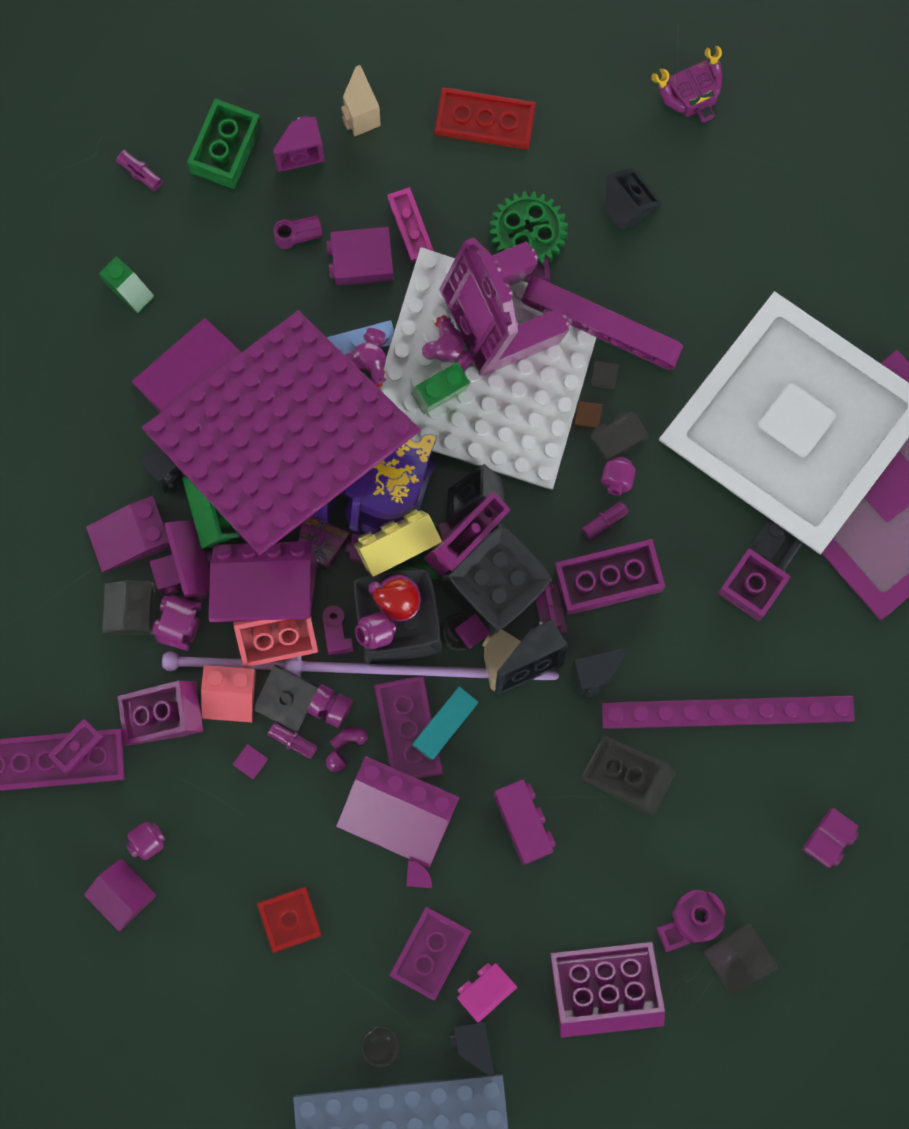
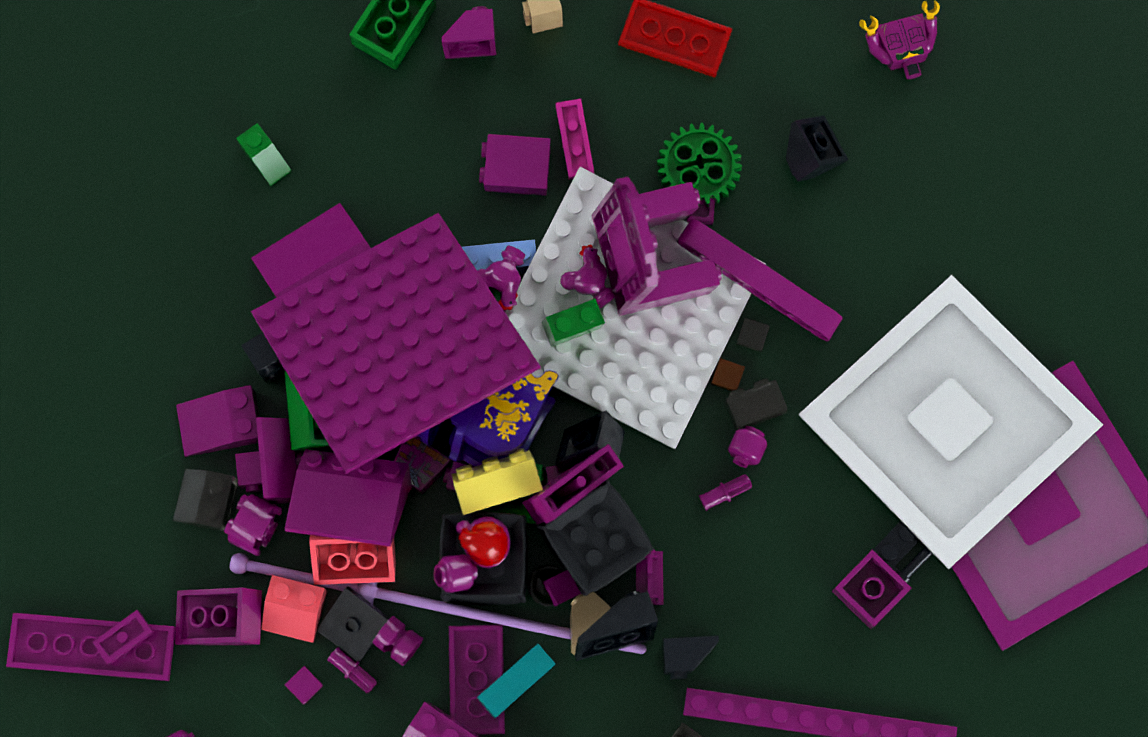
camera: 15 degrees right, 0 degrees up
magenta pin [116,150,163,191] -> none
magenta piece [274,216,323,249] -> none
magenta leg [322,605,354,656] -> none
magenta hinge [326,750,348,772] -> none
magenta arm [329,727,368,751] -> none
magenta brick [554,539,665,616] -> none

